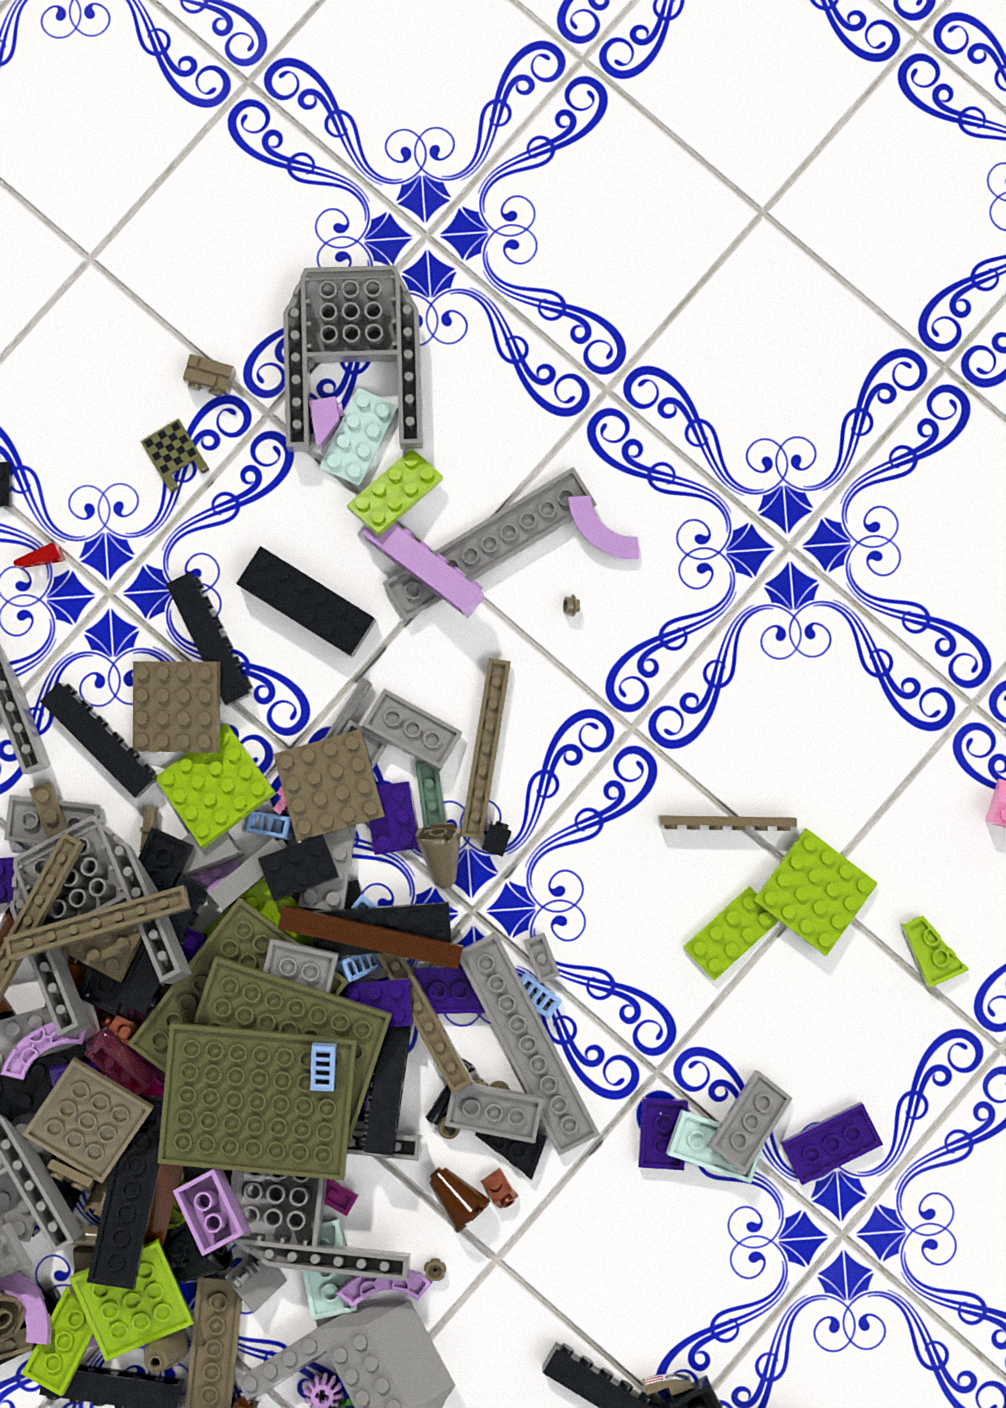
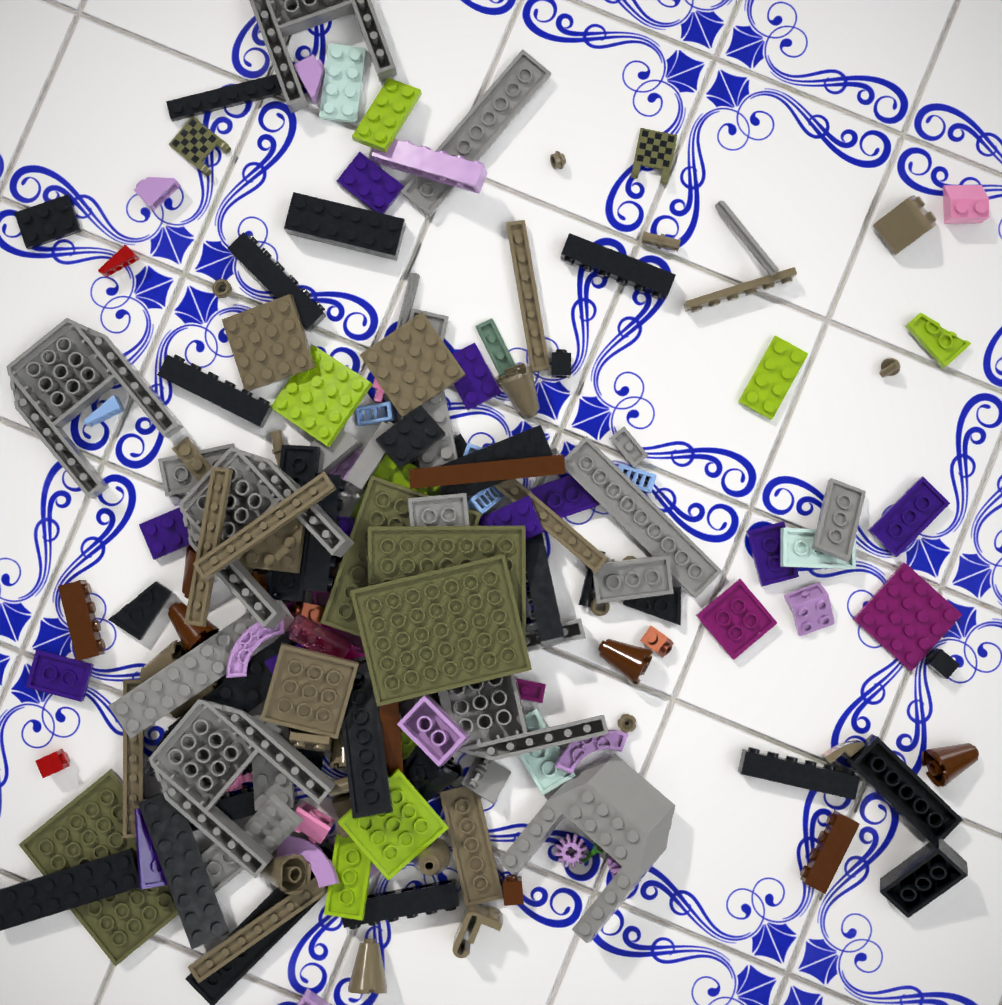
camera: 20 degrees left, 0 degrees up
dark tan brick [183,354,236,397] -> none
light blue slope [310,1042,337,1091] -> none
light grey plate [361,688,462,771] -> none
lavender tile [567,495,639,559] -> none
lime plate [752,828,878,956] -> none
none -> lavender slope [134,177,181,211]
none -> black plate [166,74,282,122]
none -> dark tan plate [212,279,232,298]
none -> bright pink slope [294,800,336,844]
none -> dark purple plate [336,152,404,214]
none -> black brick [560,233,676,300]
none -> olive flag [631,128,678,185]
none -> dark tan pin [641,231,681,252]
none -> magenta plate [695,578,777,660]
none -> light grey axle [715,200,779,276]
none -> lavender bracket [784,582,835,636]
none -> magenta plate [853,563,962,671]
none -> dark tan piece [872,195,937,255]
none -> dark tan plate [879,358,901,378]
none -> black brick [924,648,960,679]

